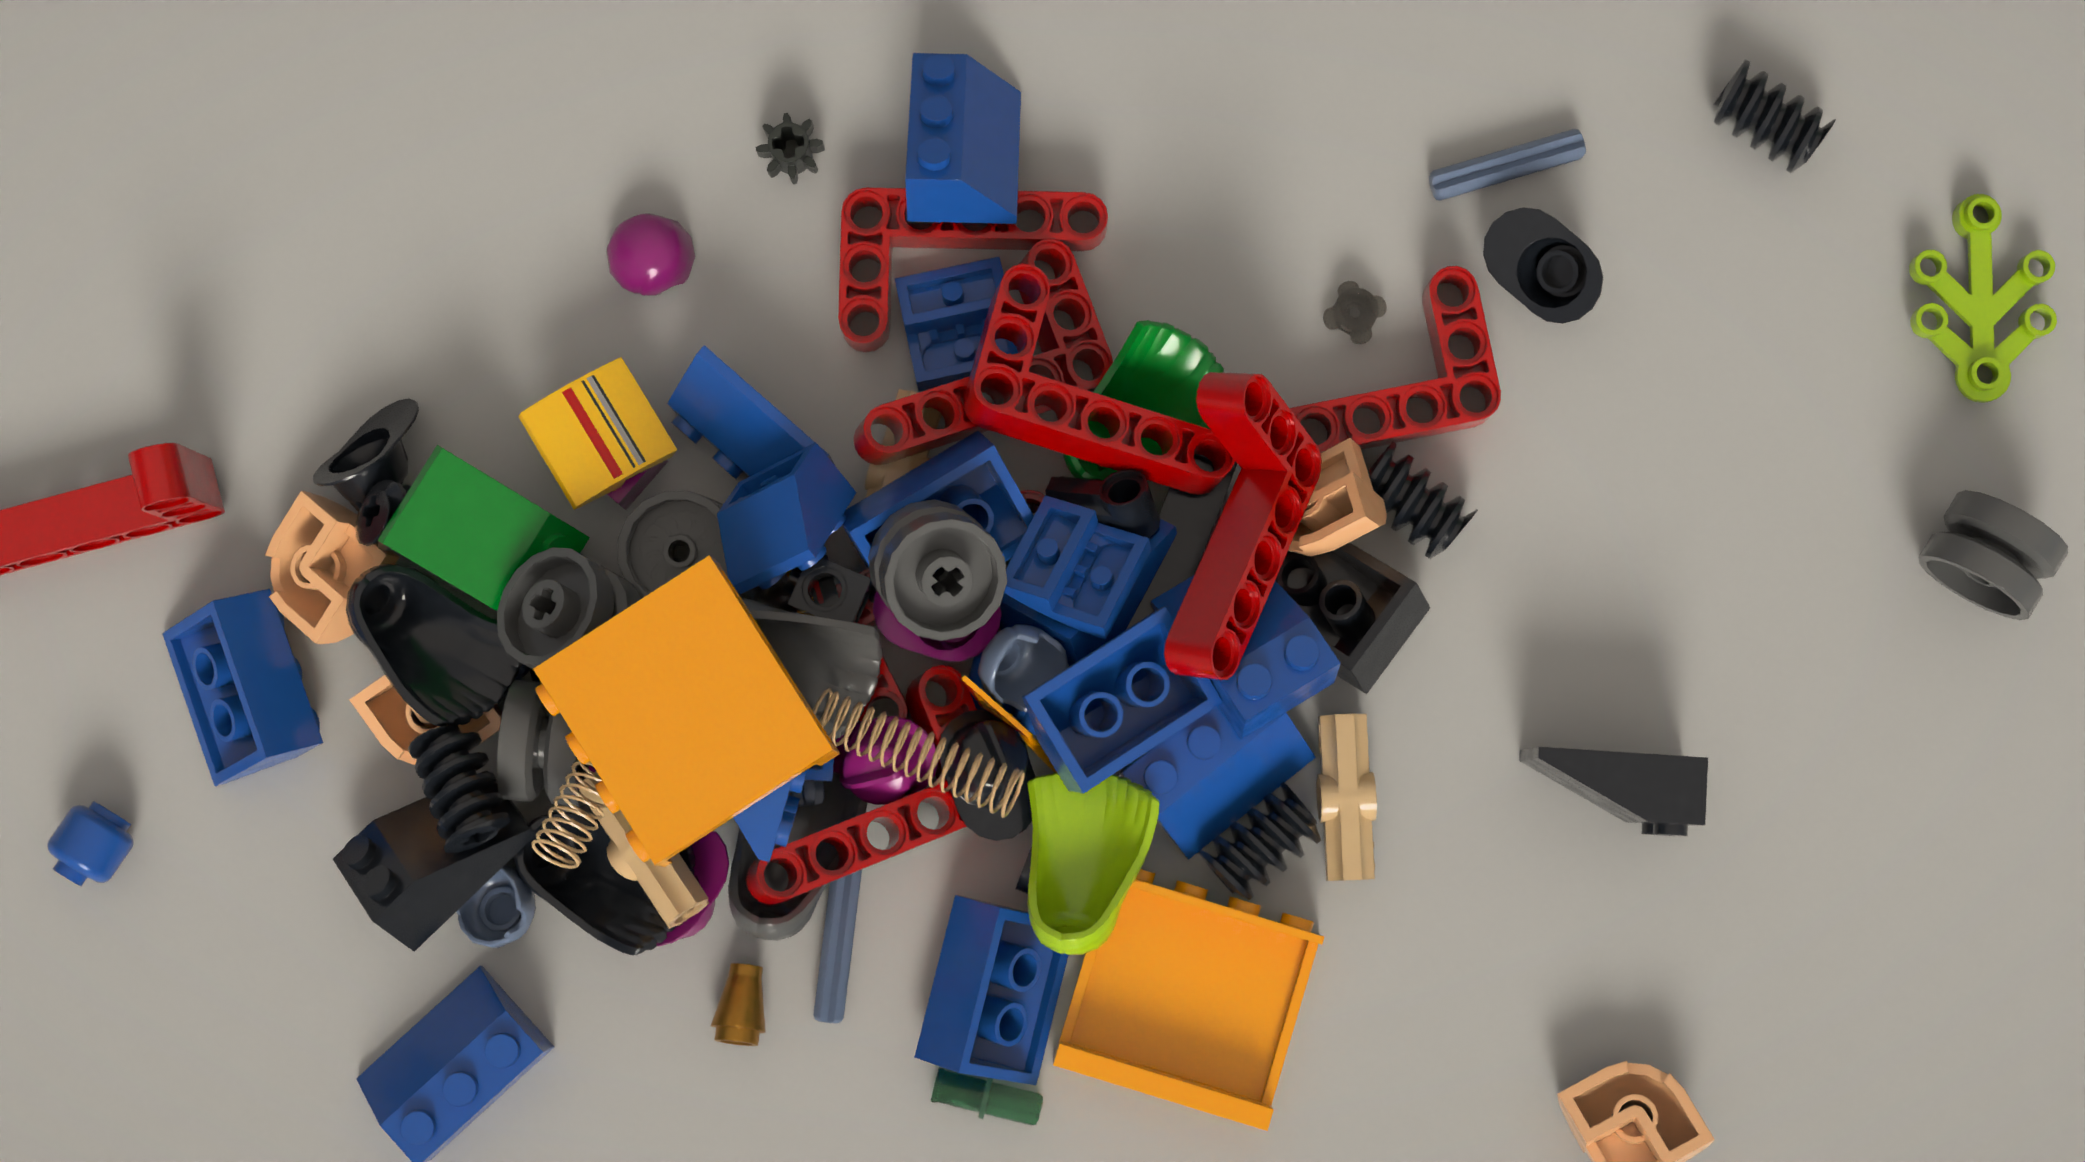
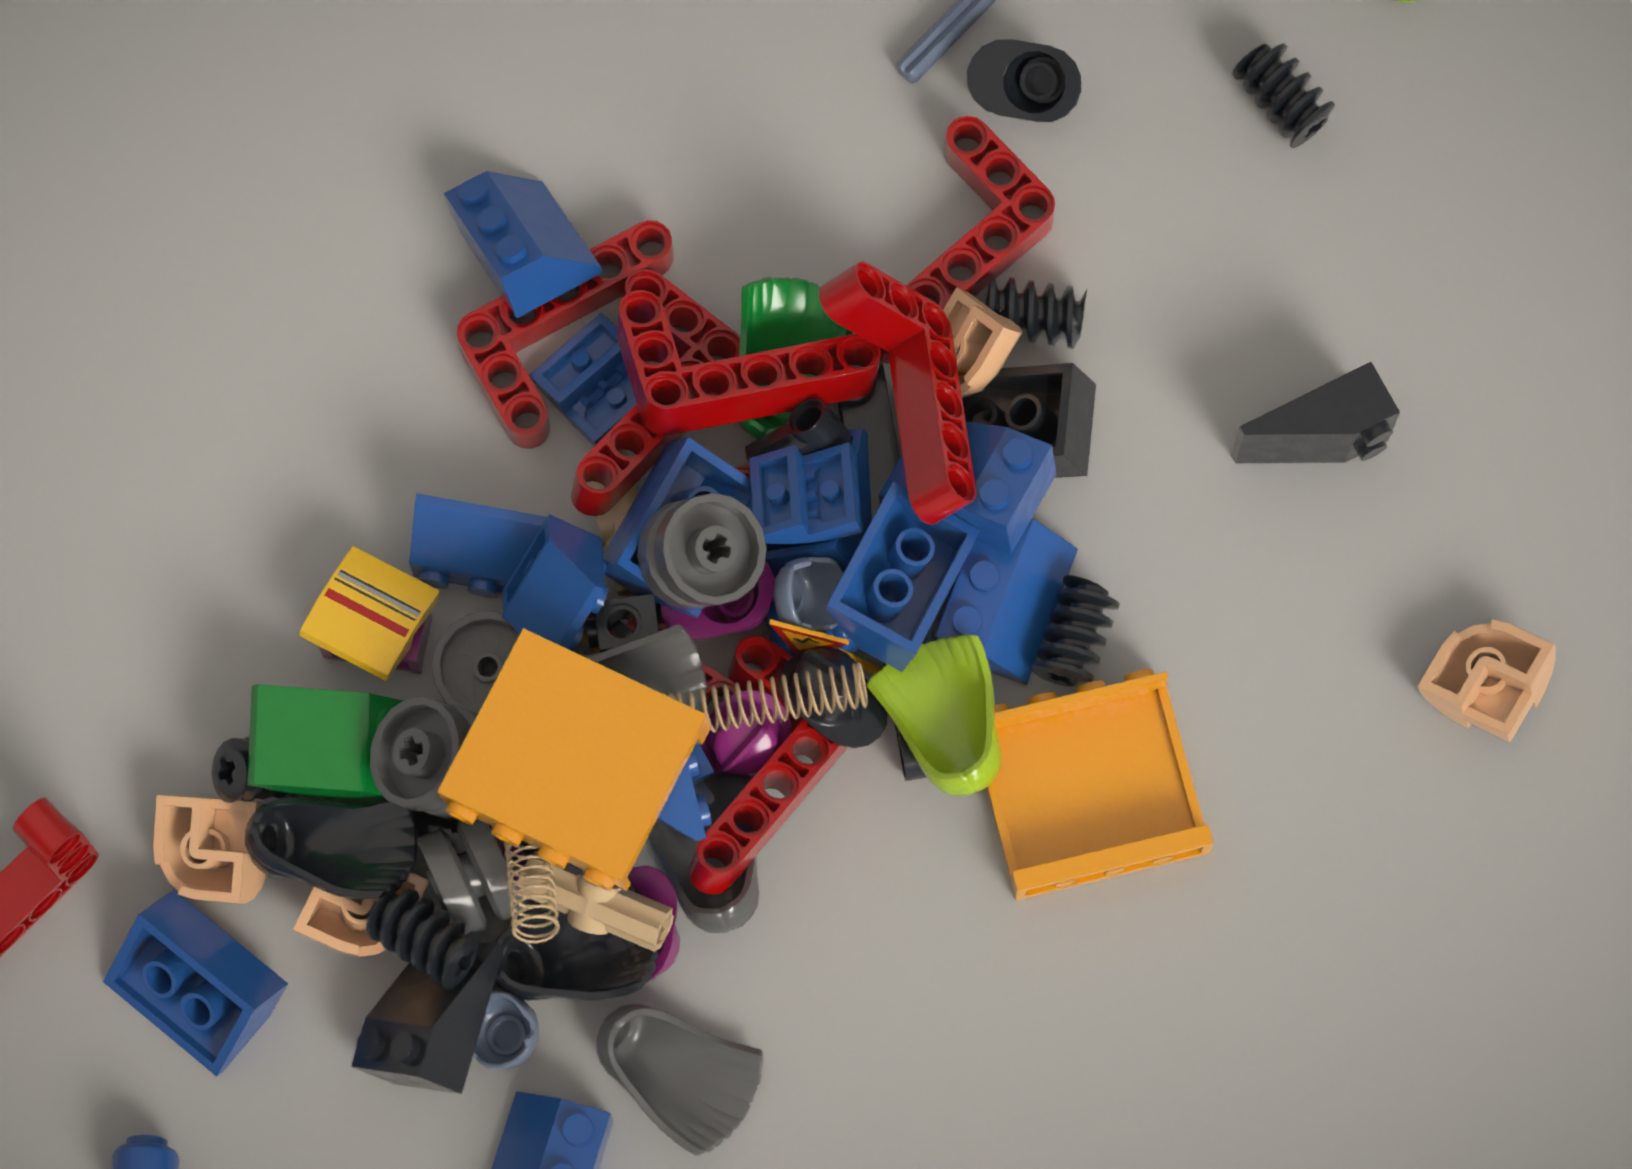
camera: 30 degrees left, 10 degrees down
black piece [313,398,419,511] -> none
magenta hair [606,213,696,296] -> none
pearl gold cone [711,963,765,1046] -> none
pearl dark grey gear [756,113,825,184] -> none
sand blue axle [813,870,862,1023] -> none
blue slope [914,895,1069,1085] -> none
clear green axle [931,1067,1043,1126] -> none
tan piece [1316,714,1377,881] -> none
clear smoke plate [1323,281,1387,345] -> none
dark grey wheel [1918,490,2068,620] -> none
none -> dark grey hair [597,1004,763,1155]
none -> black piece [1232,43,1335,149]

